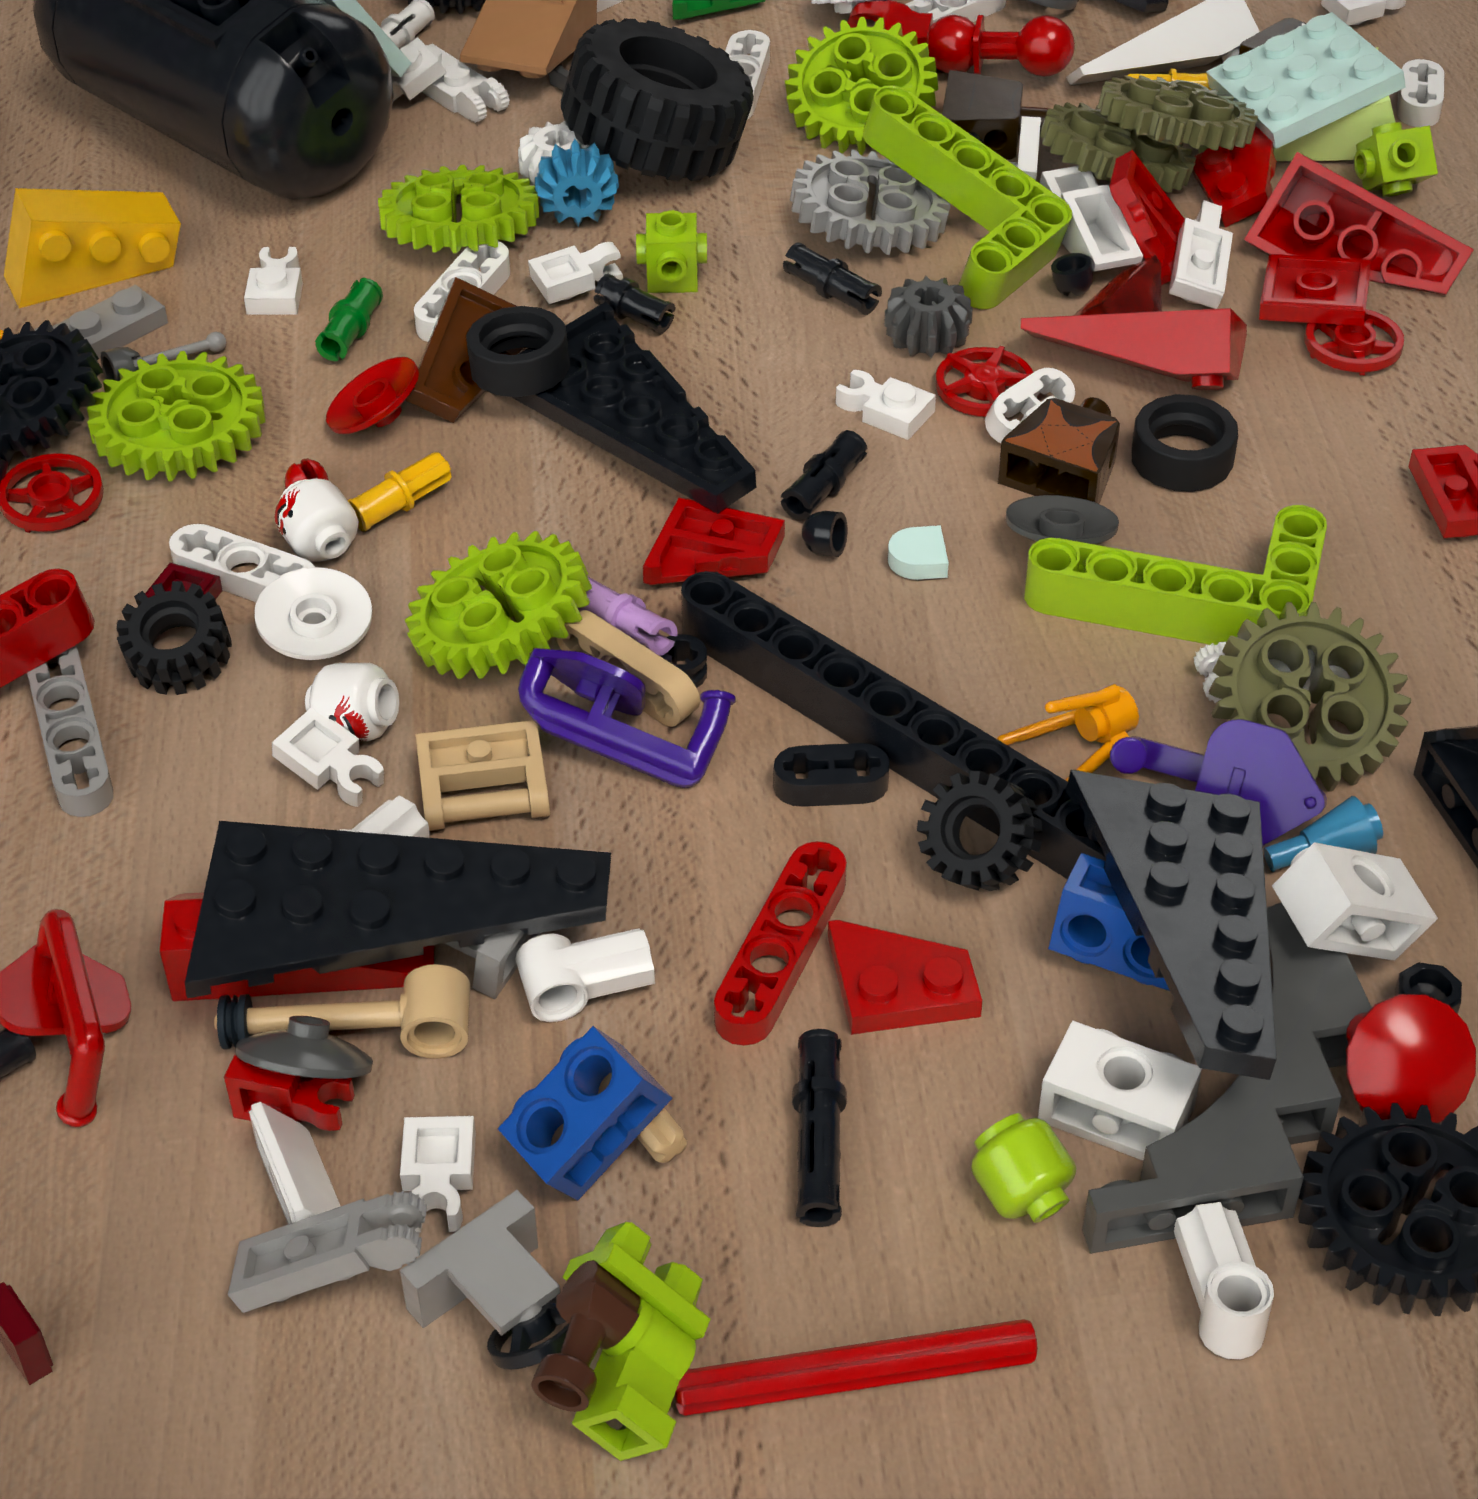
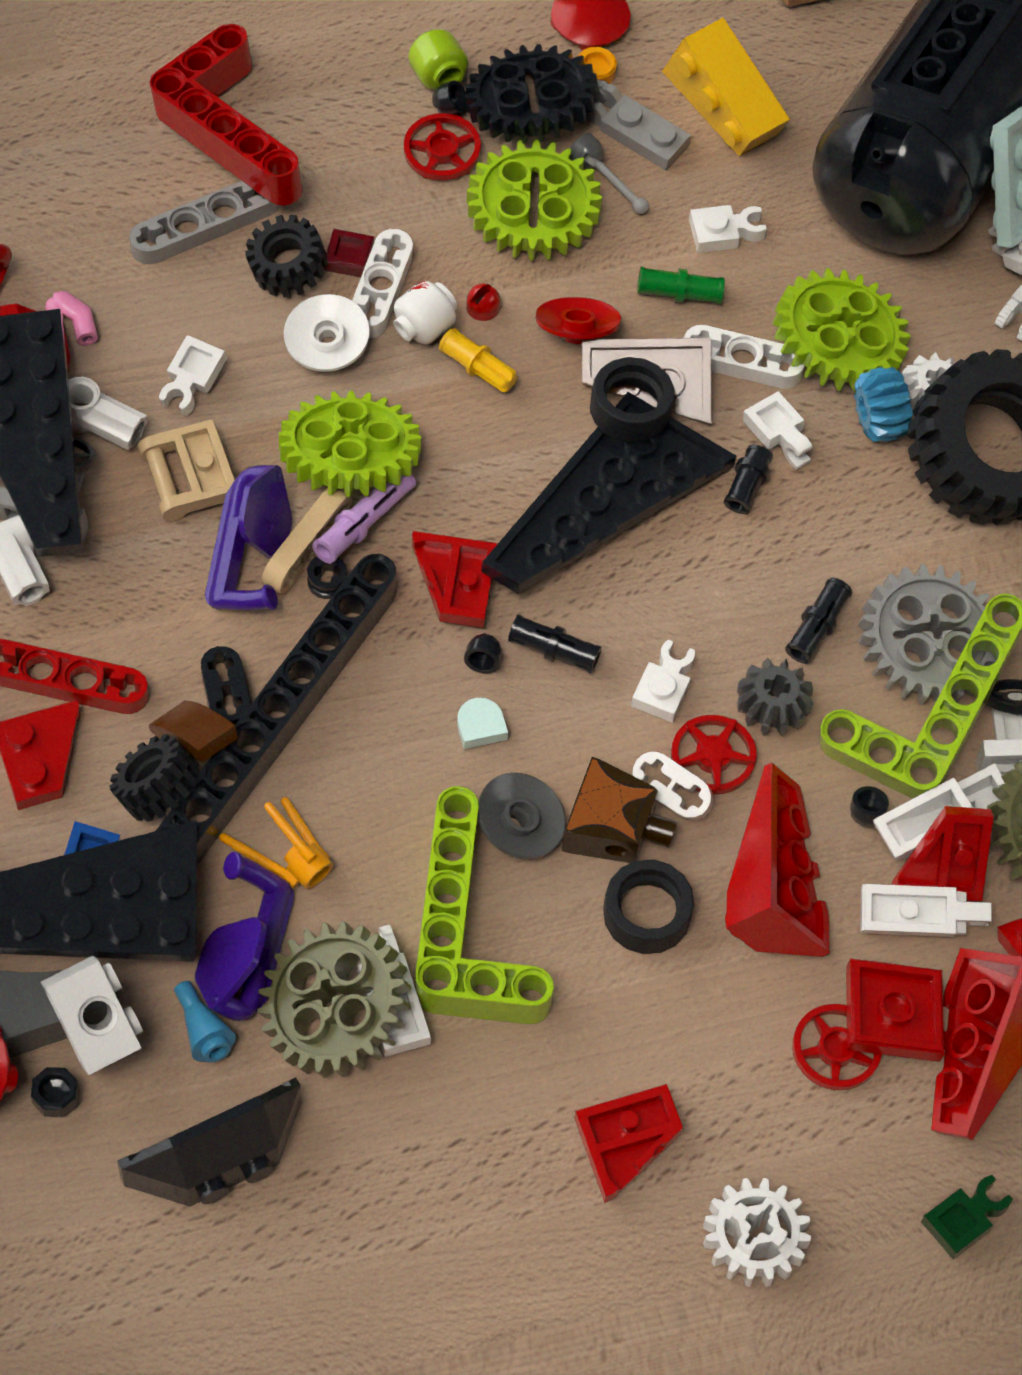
camera: 75 degrees right, 15 degrees up
white head [305,663,399,741] -> none
lime brick [636,210,707,293] -> none
clear red slope [1073,255,1162,316] -> none
none -> bright pink arm [45,291,98,346]
none -> reddish brown slope [149,700,238,763]

